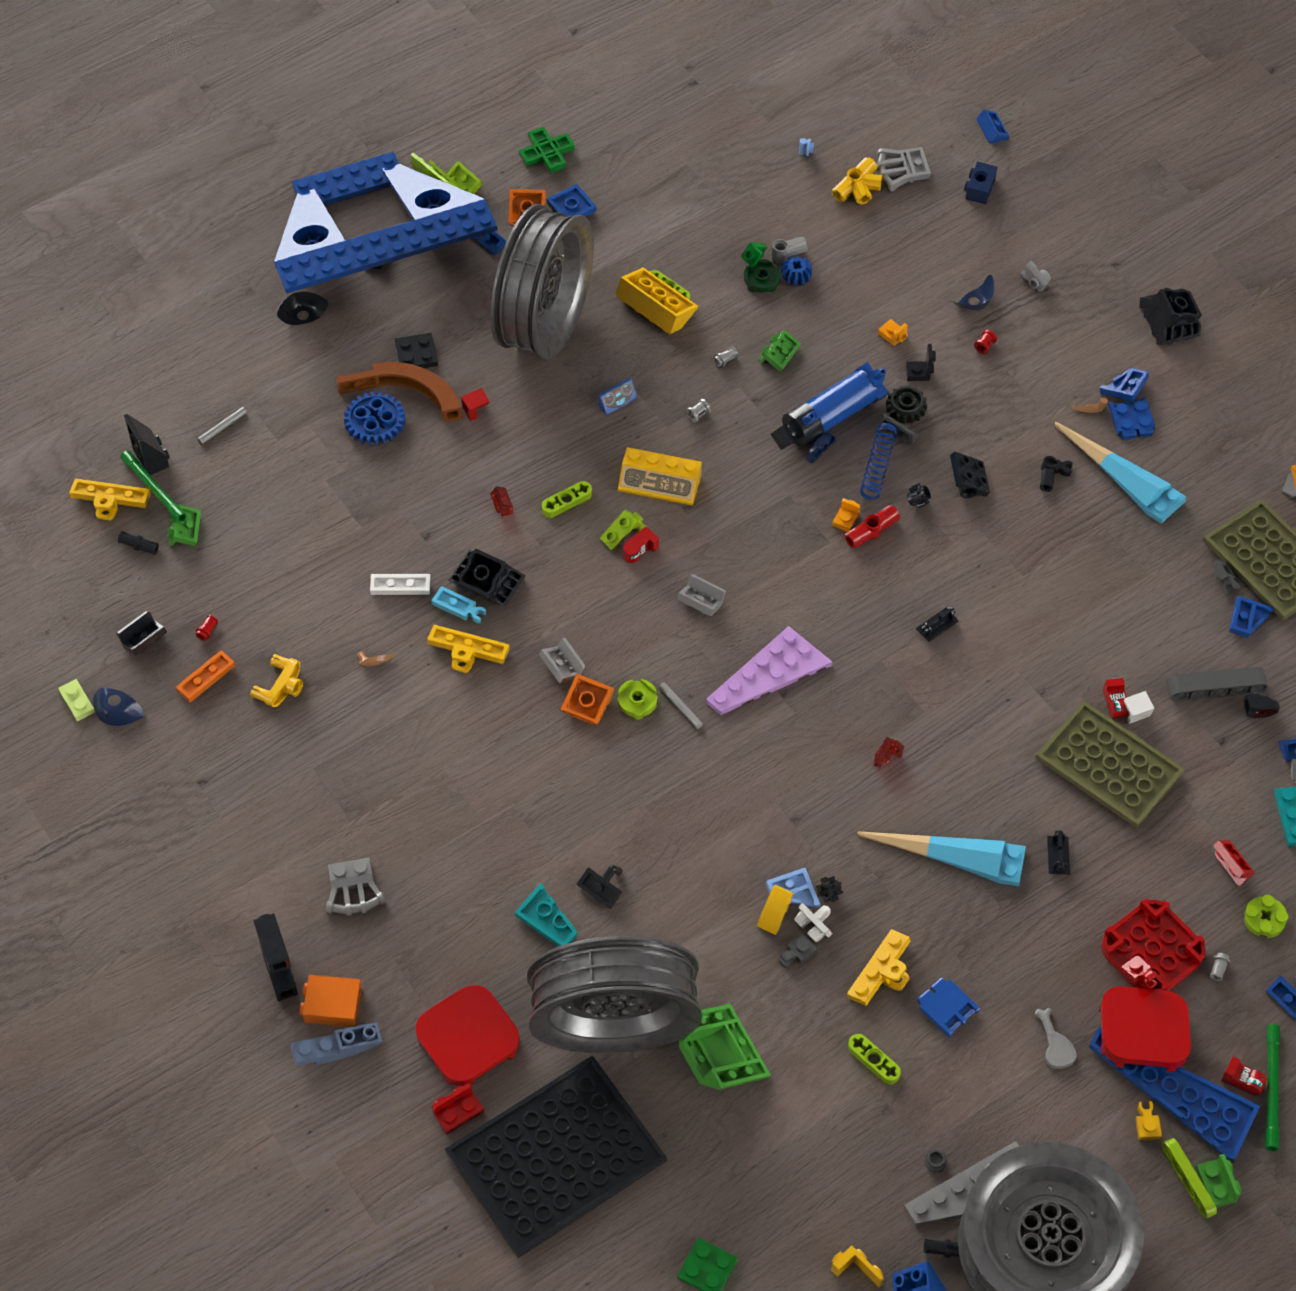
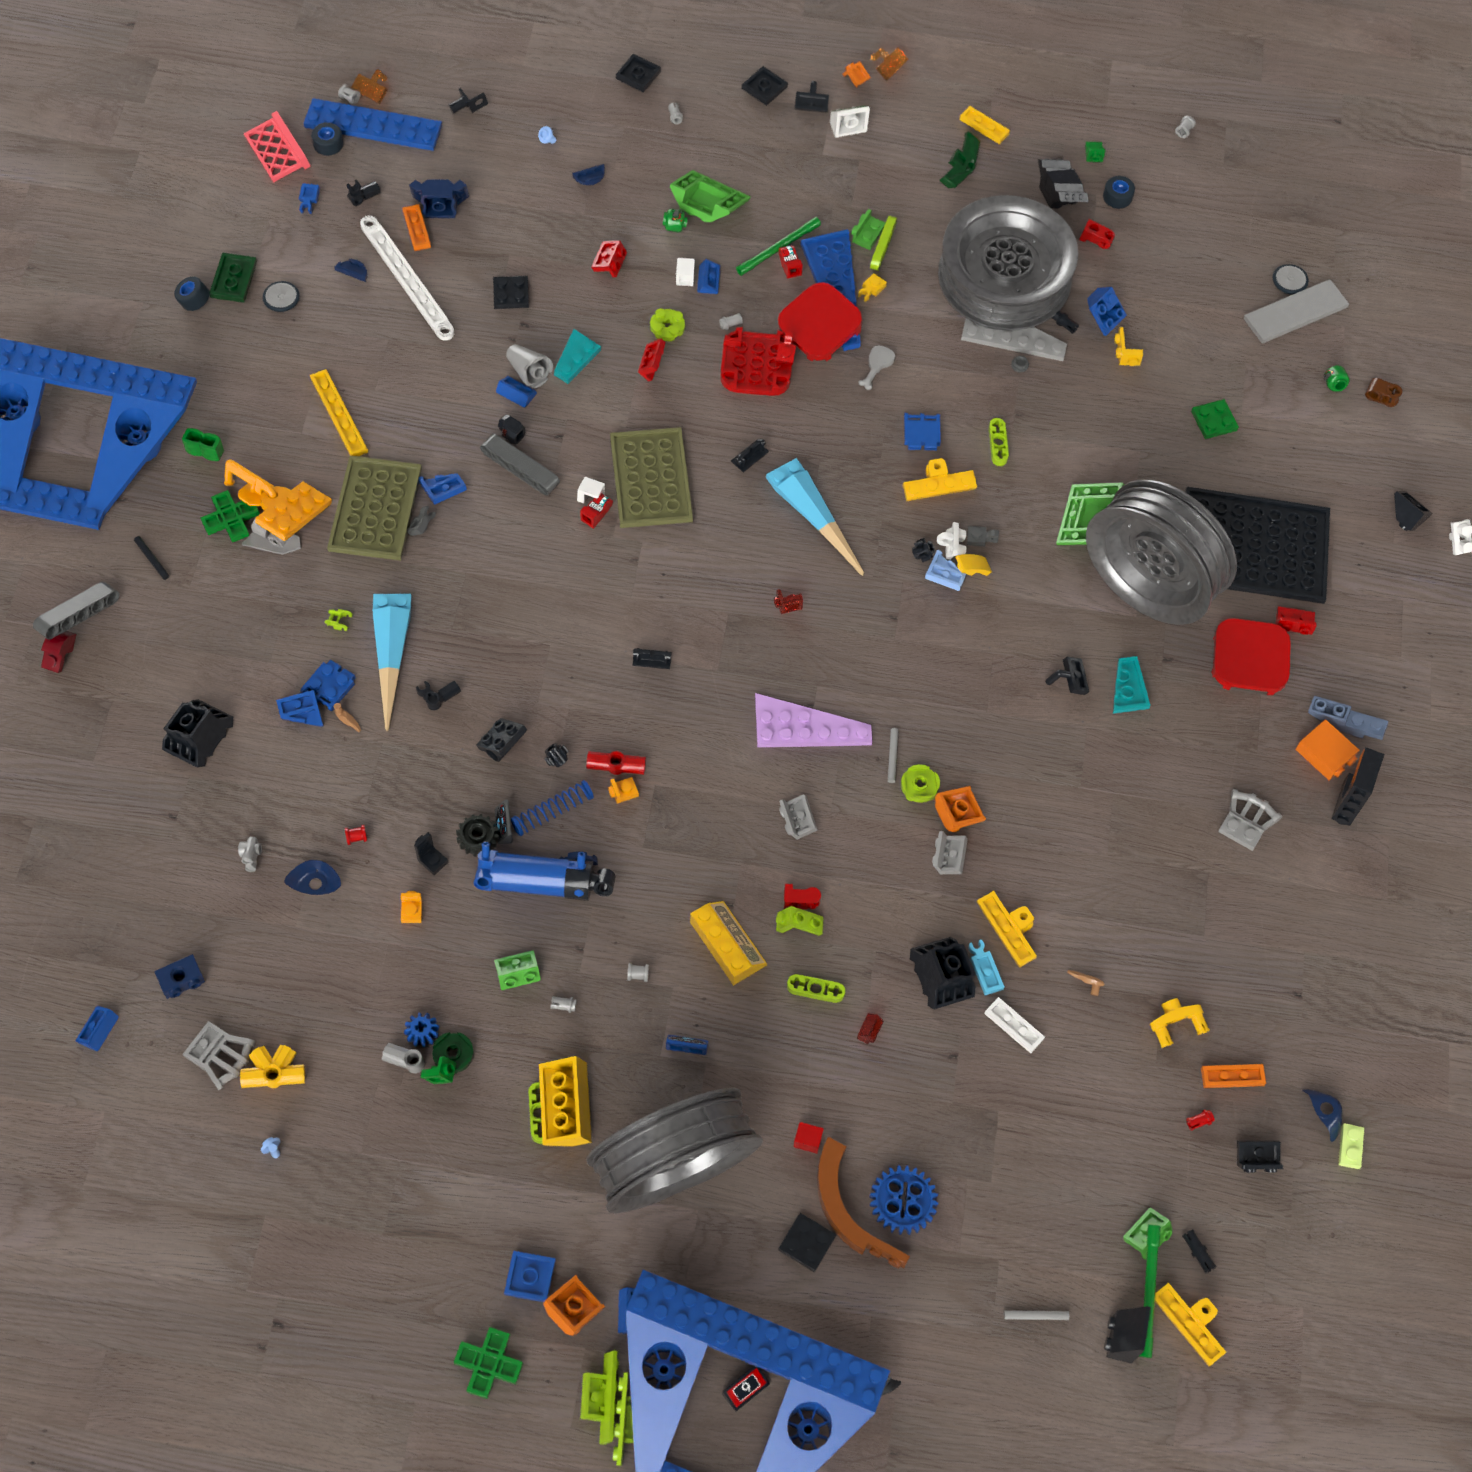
camera: 140 degrees left, 5 degrees up
none -> lime piece [325,609,353,631]

